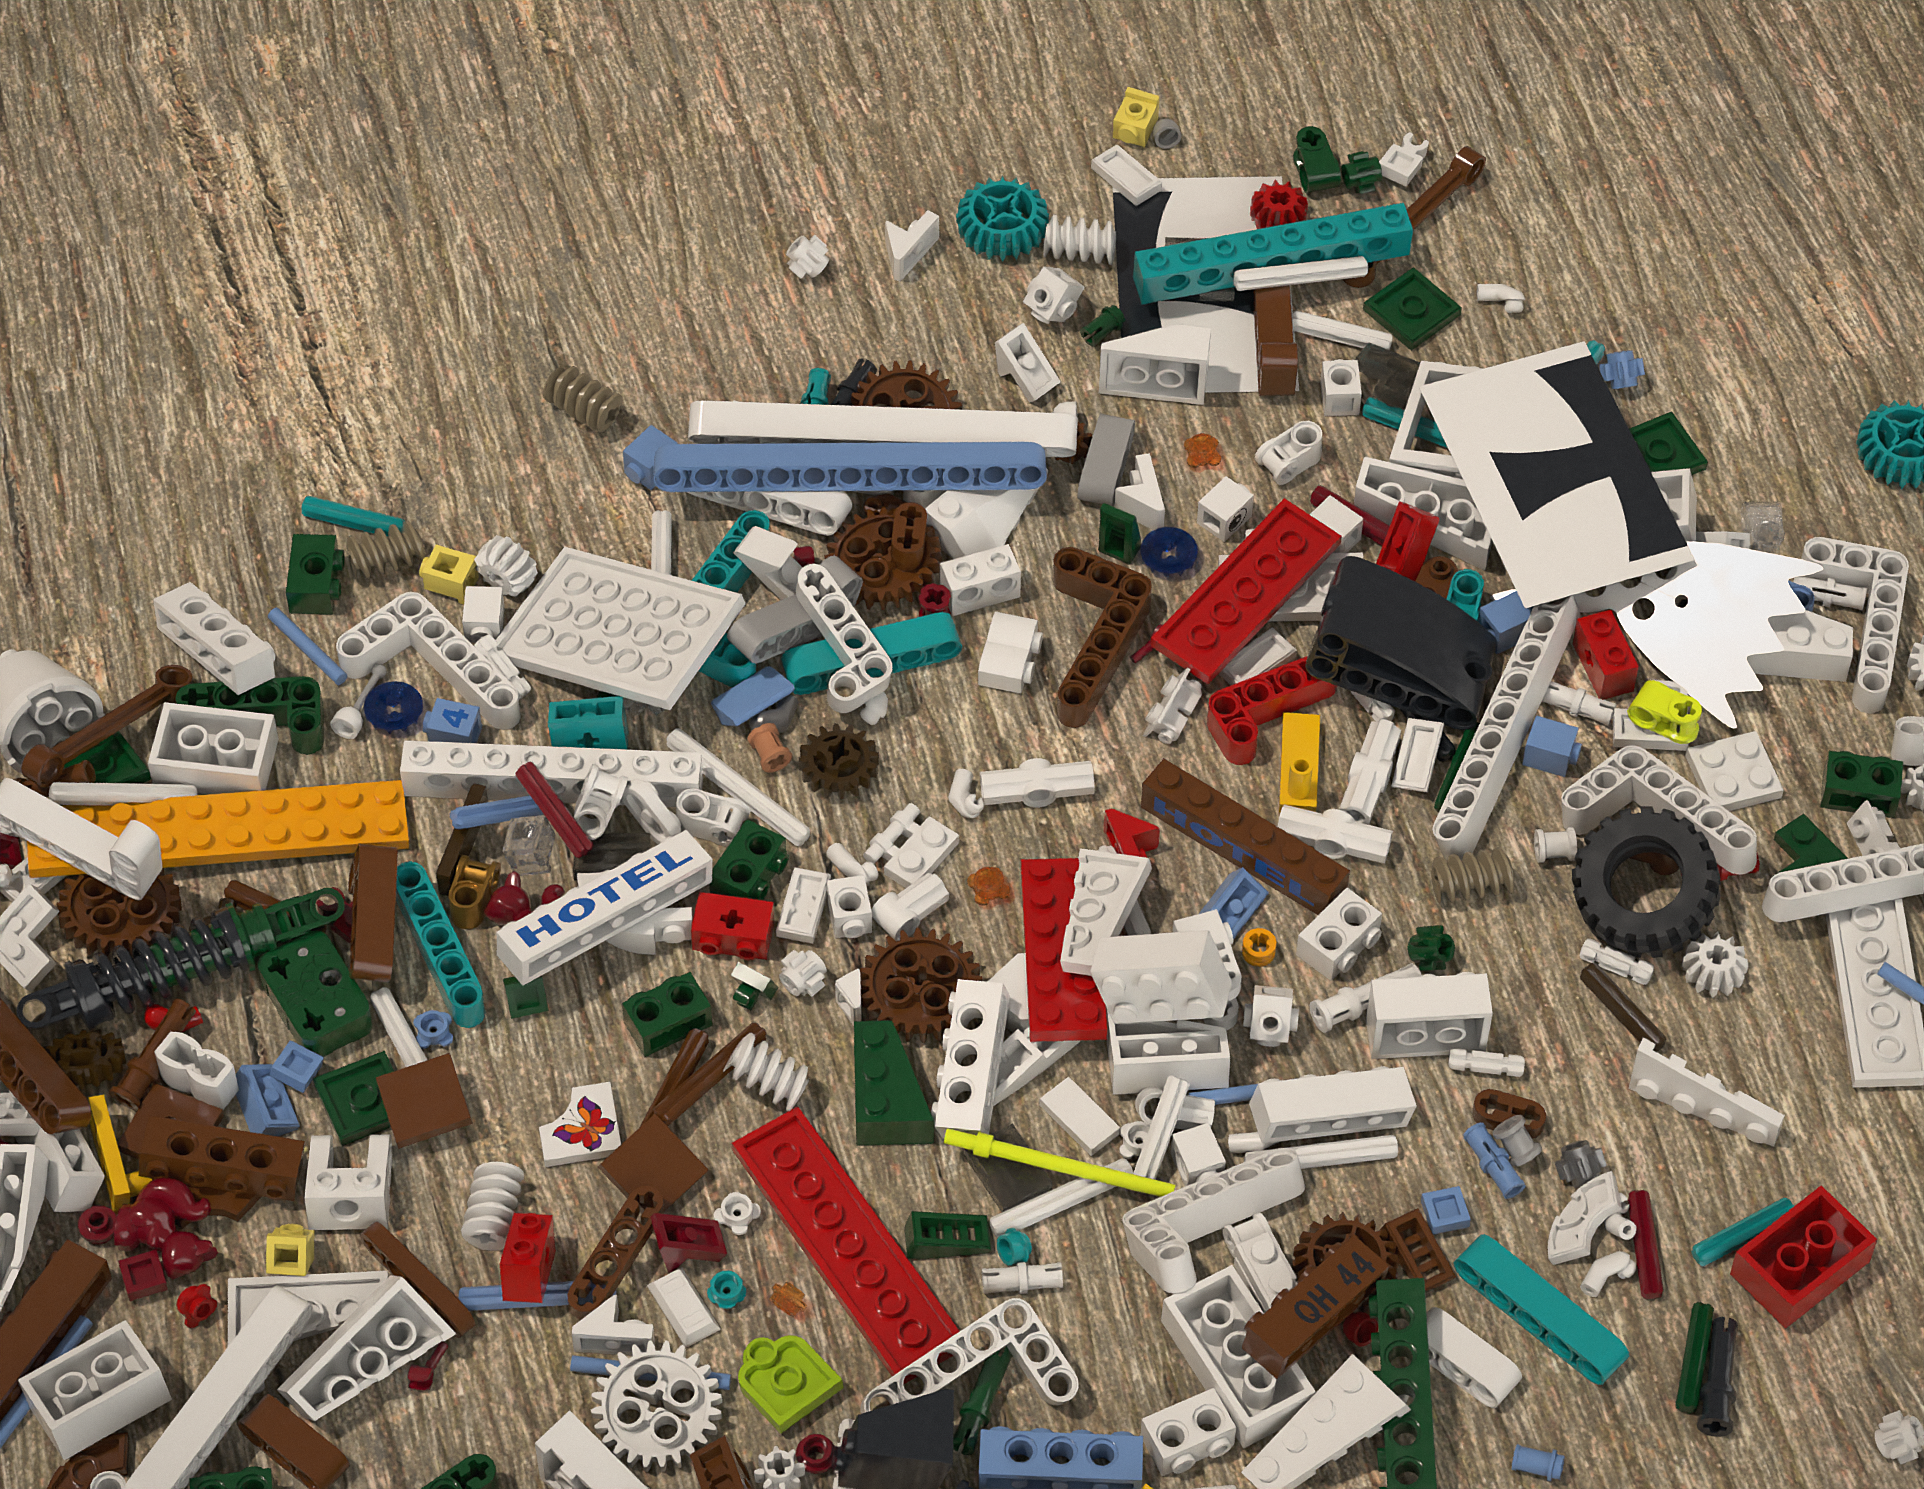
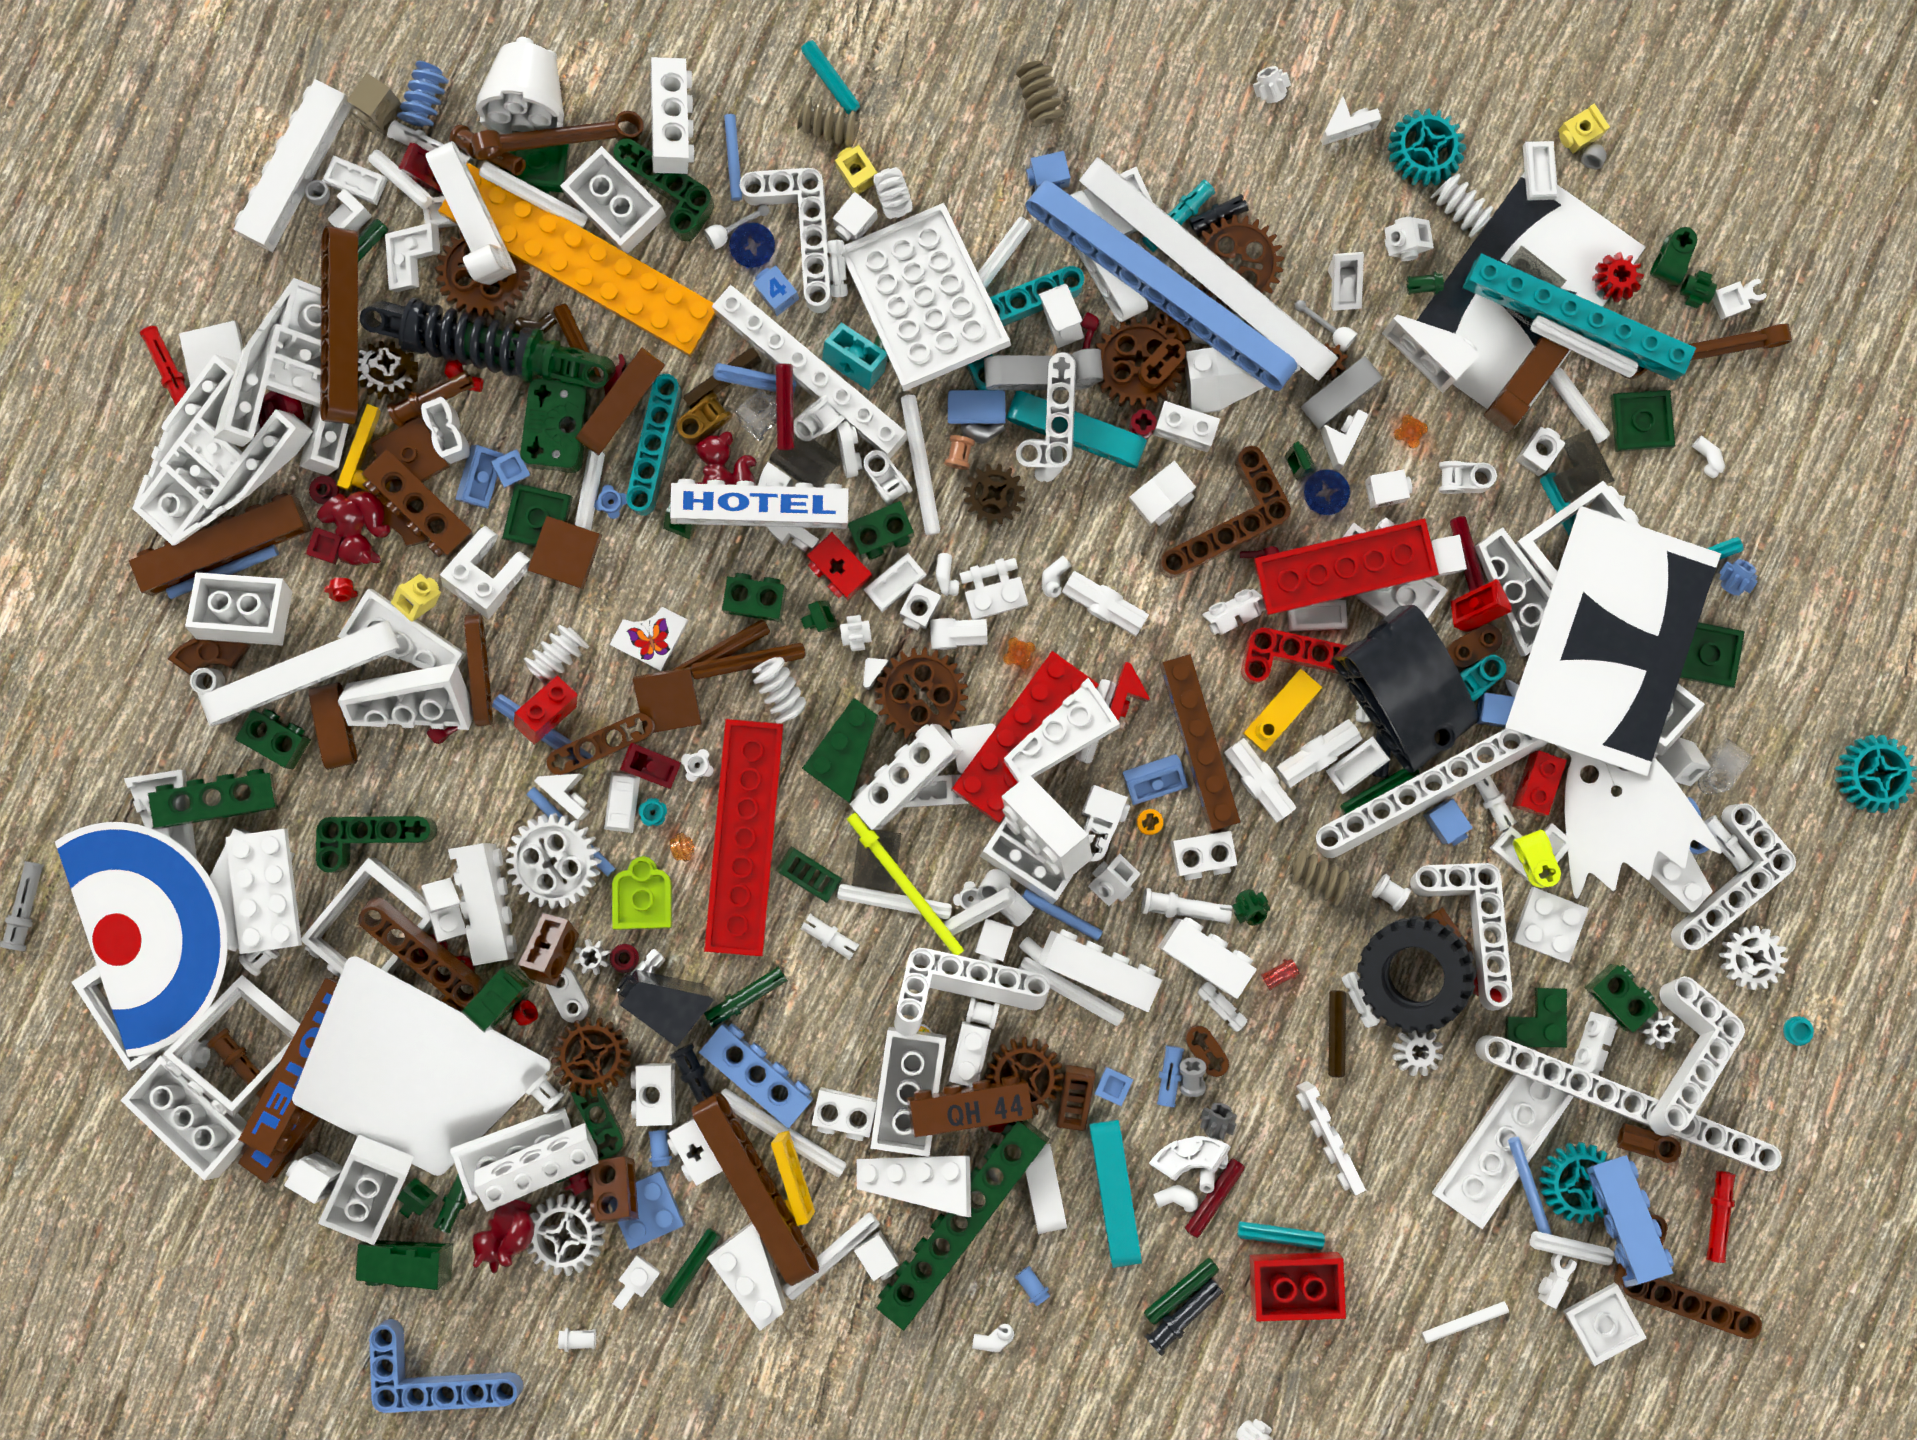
camera: 40 degrees right, 30 degrees up
dark green brick [286,534,345,615] -> none
white beam [861,1298,1079,1414] -> none
teal plate [997,1228,1032,1266] -> none
white tile [1039,1077,1120,1156] -> none
none -> clear red pin [1261,958,1300,991]

